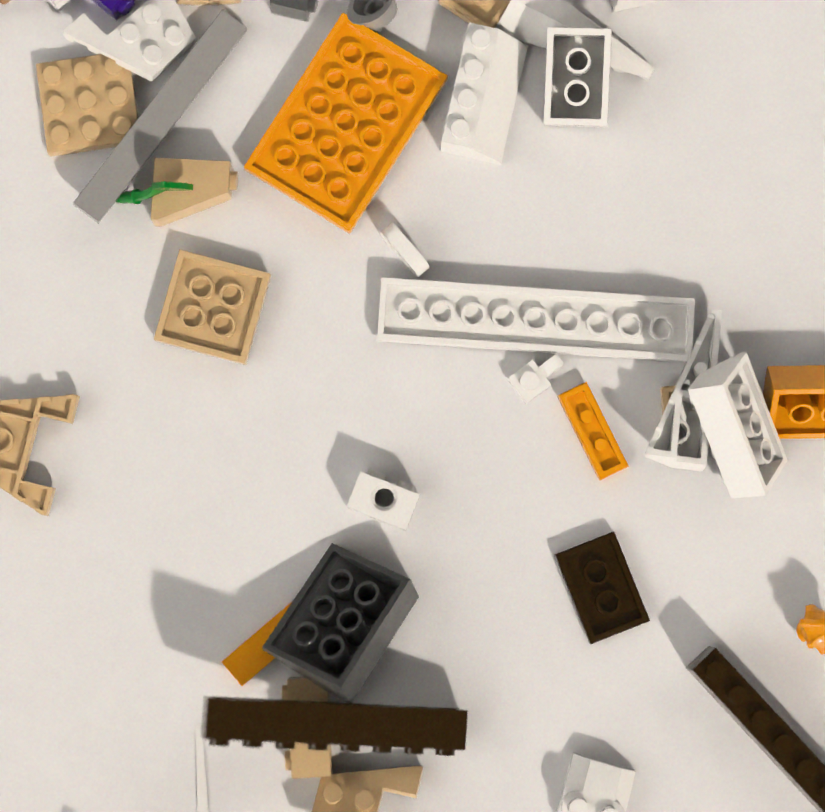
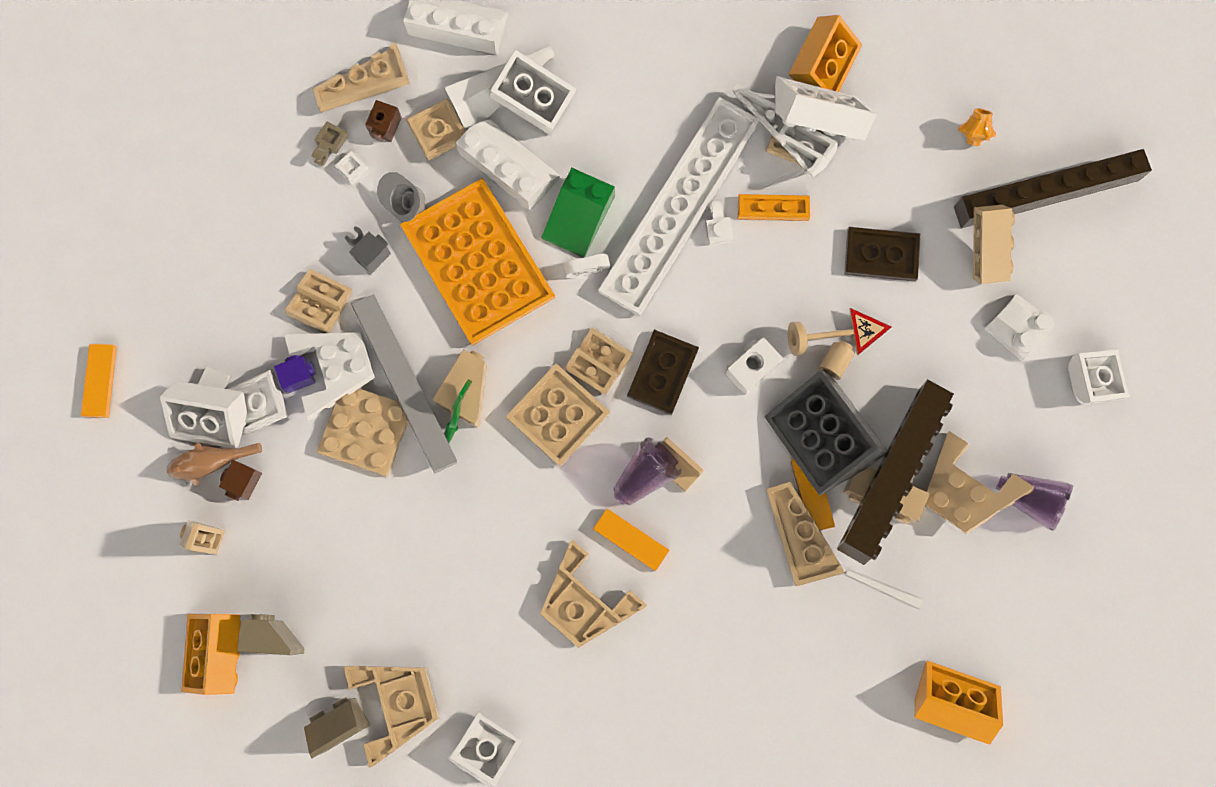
camera: 60 degrees left, 5 degrees down
none -> green slope [541,167,615,258]
none -> tan slope [564,327,634,395]
none -> light orange tile [593,508,670,572]
none -> clear purple cone [613,438,682,505]
none -> dark brown tile [627,329,699,415]
none -> tan panel [649,437,704,492]
none -> tan wing [766,482,846,586]
none -> tan piece [787,308,892,356]
none -> tan brick [819,341,855,380]
none -> tan brick [973,205,1015,284]

